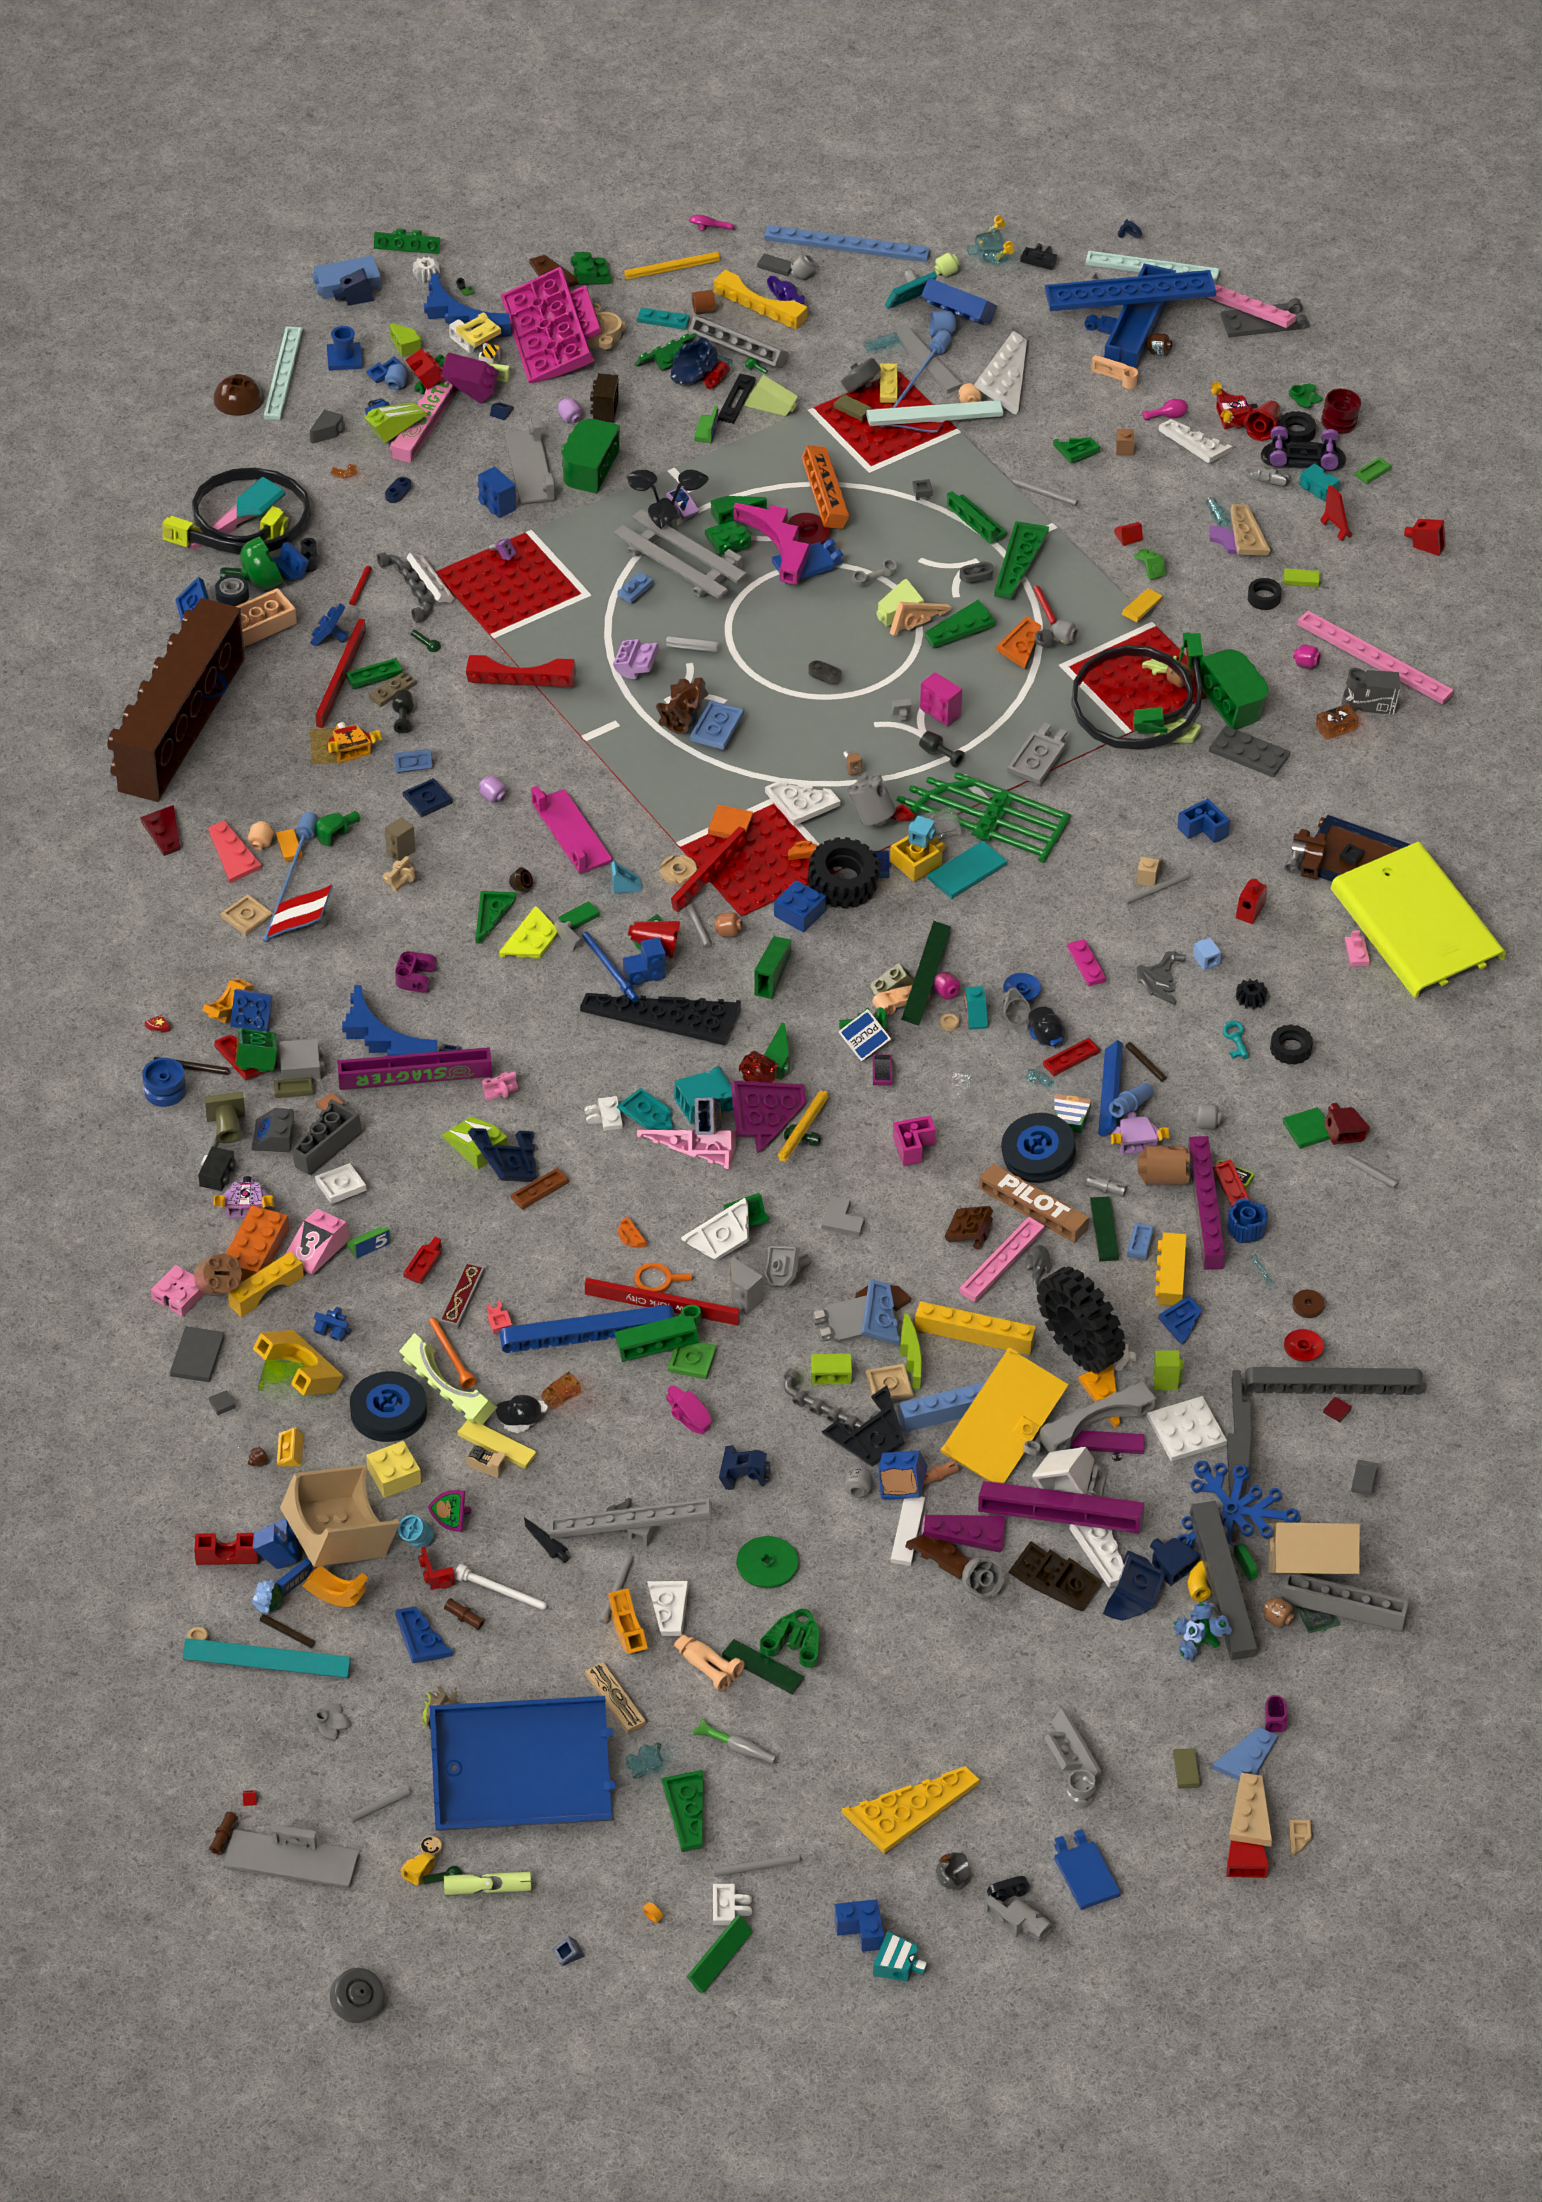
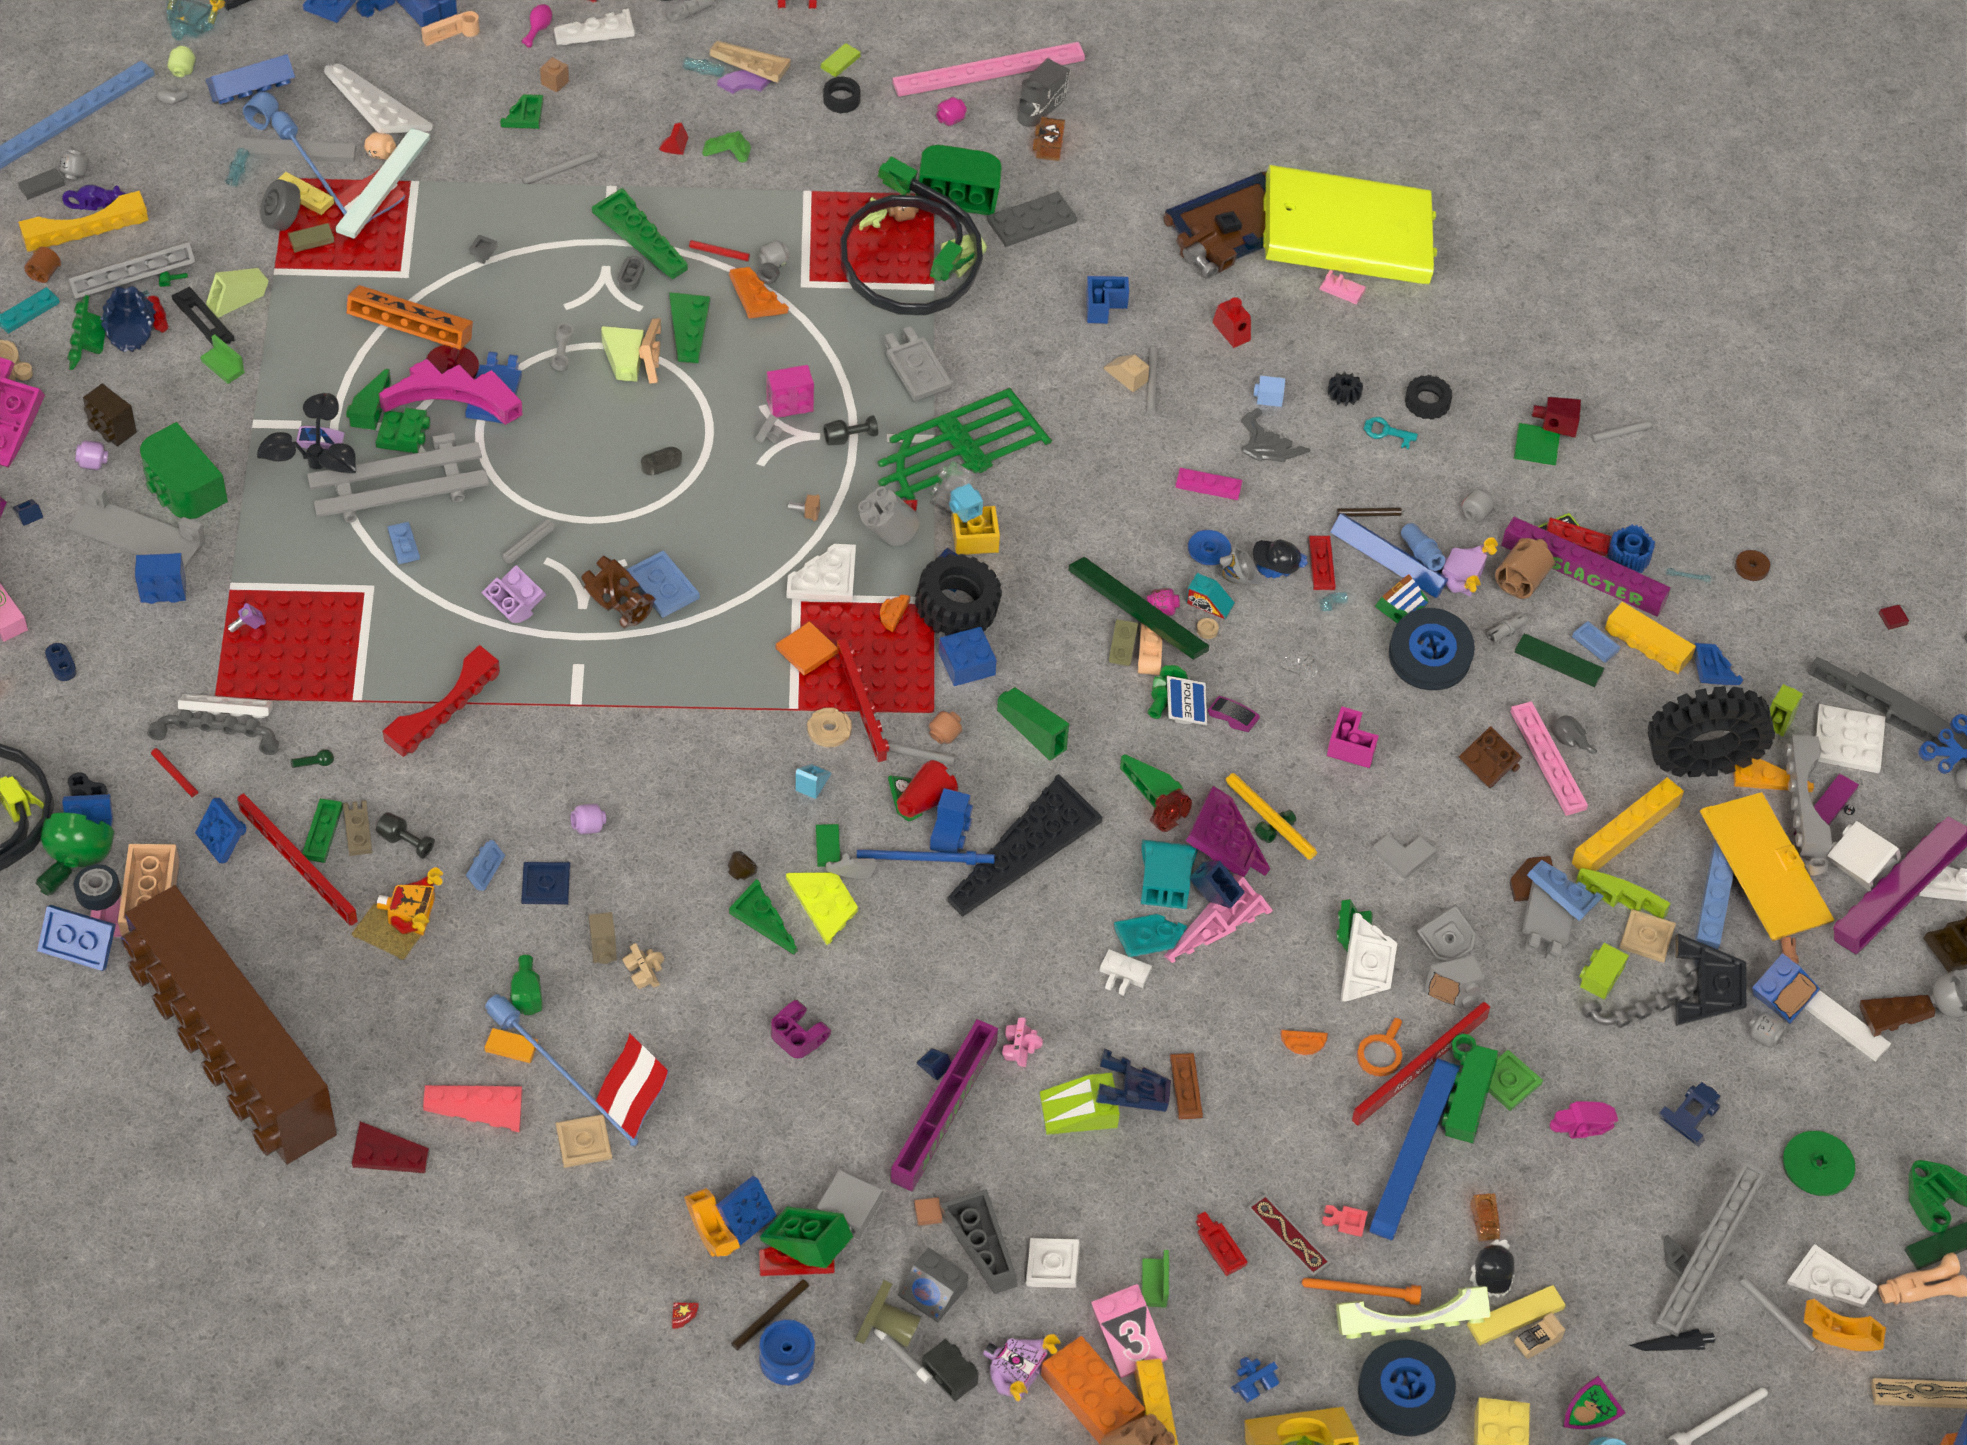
camera: 60 degrees left, 5 degrees up
light nougat head [248,821,274,850] -> none
olive tile [274,1077,313,1098] -> none
blue arch [342,985,438,1056] -> none
dark pink bracket [531,785,612,874] -> none
teal tile [884,271,937,309] -> none
magenta wing [922,1515,1005,1552] -> none
teal tile [927,841,1007,899] -> none
green fence [946,491,1007,544] -> none
medium nougat brick [979,1163,1089,1243] -> none
yellow tile [1122,588,1163,622] -> none
dark grey beam [1245,1367,1424,1395] -> none
red dish [1284,1329,1324,1362] -> none

